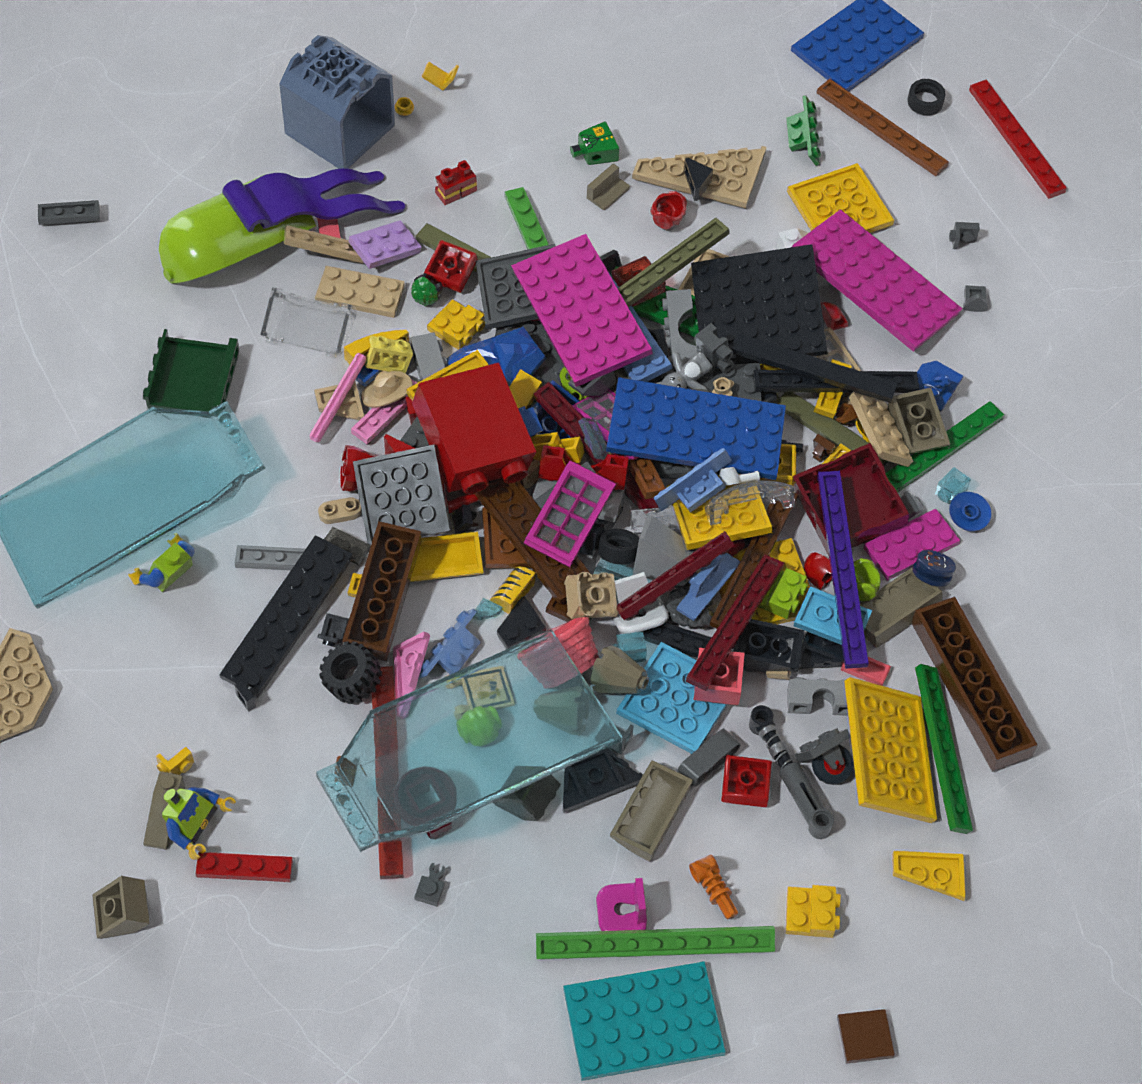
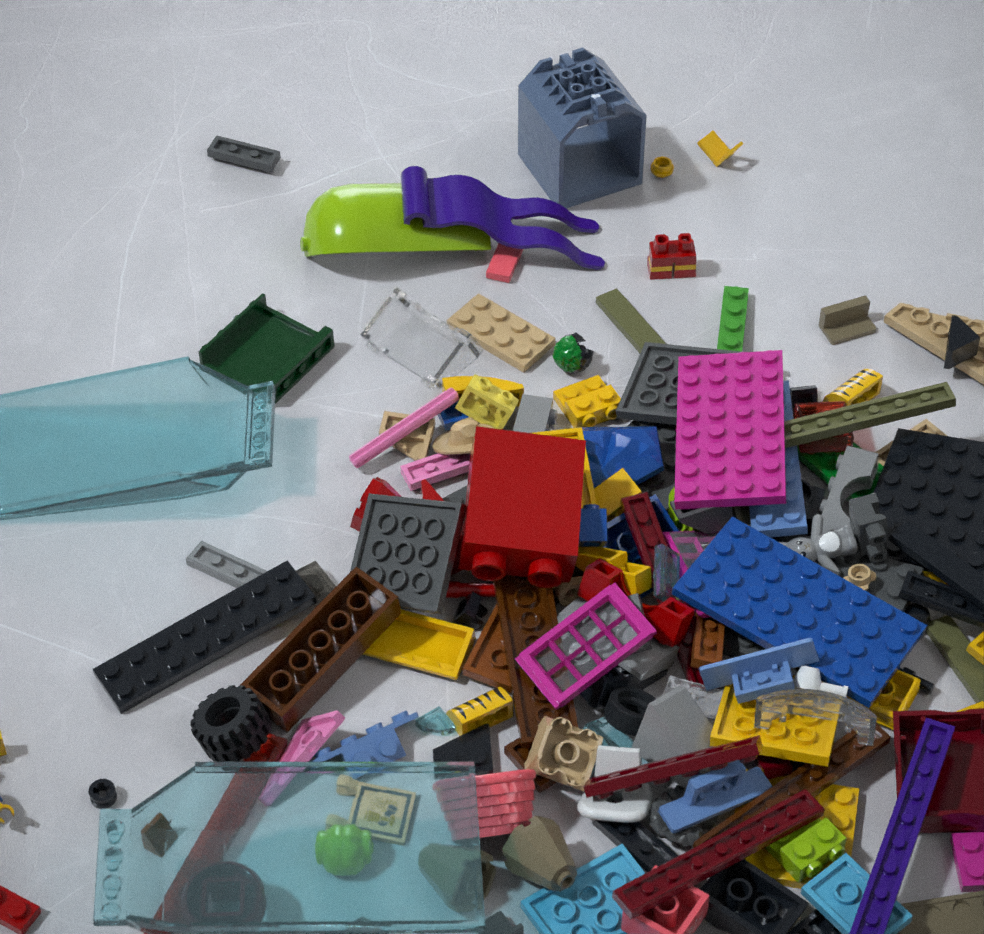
camera: 30 degrees right, 10 degrees down
lime torso [128,533,195,592] -> none
black plate [234,681,257,712] -> none
tan plate [284,225,363,263] -> none
black bracket [317,613,349,647] -> none
tan plate [318,497,361,524] -> none
lavender plate [348,220,421,269] -> none
red brick [424,240,478,293] -> none
green torso [570,121,619,165] -> none
clear light blue brick [612,631,647,663] -> none
red hair [650,191,687,230] -> none
red brick [804,552,832,590] -> none
reddish brown tile [812,434,836,462] -> none
lime hair [854,558,880,602] -> none
none -> black bush [88,779,117,809]
none -> yellow brick [823,369,883,409]

